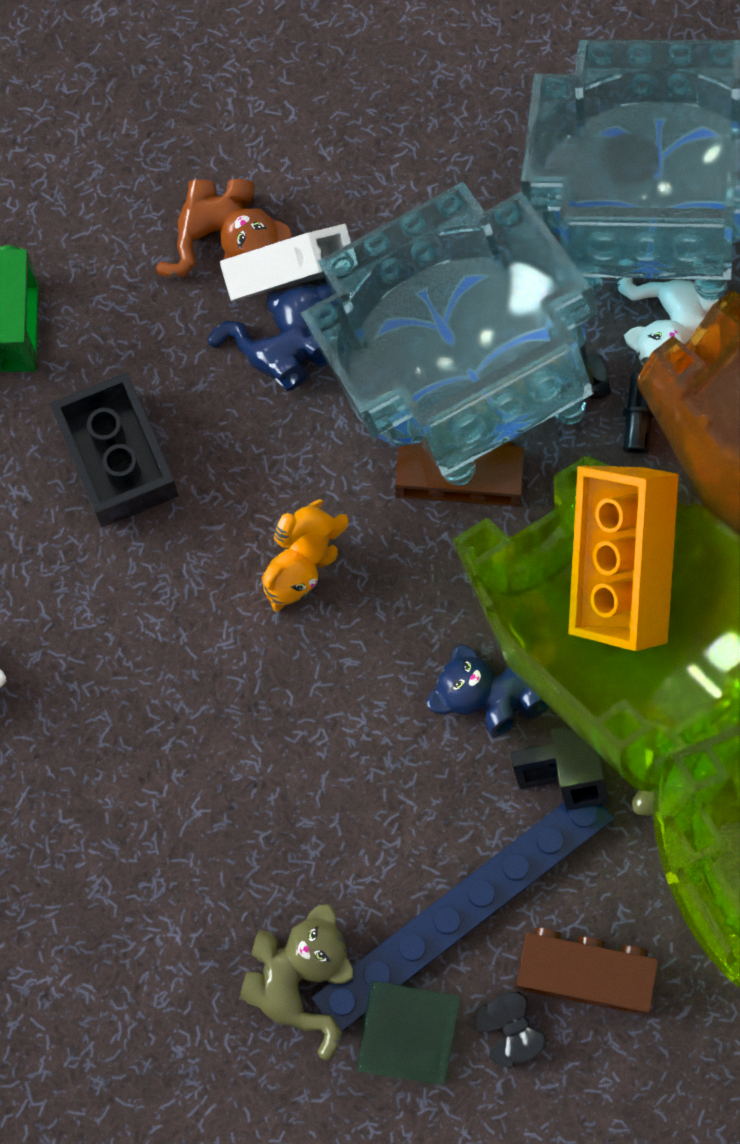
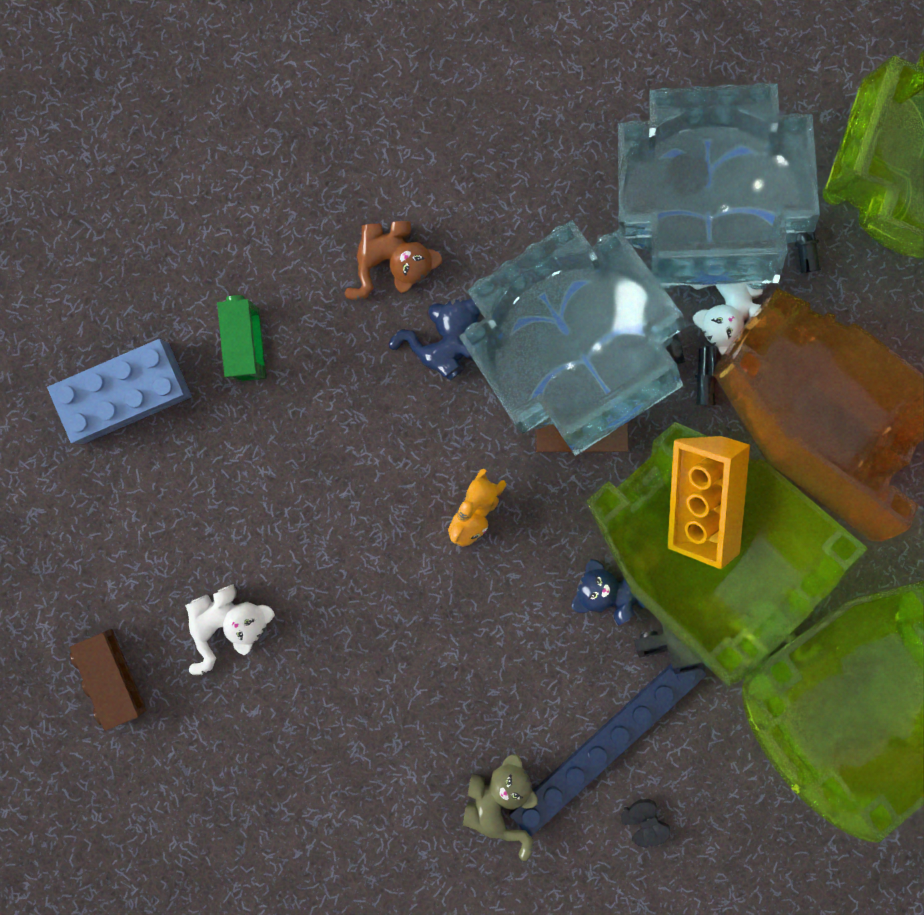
camera: 10 degrees left, 15 degrees up
black brick [50,372,179,528] -> none
white slope [220,224,357,301] -> none
clear green tile [355,980,460,1086] -> none
reddish brown brick [515,928,658,1016] -> none

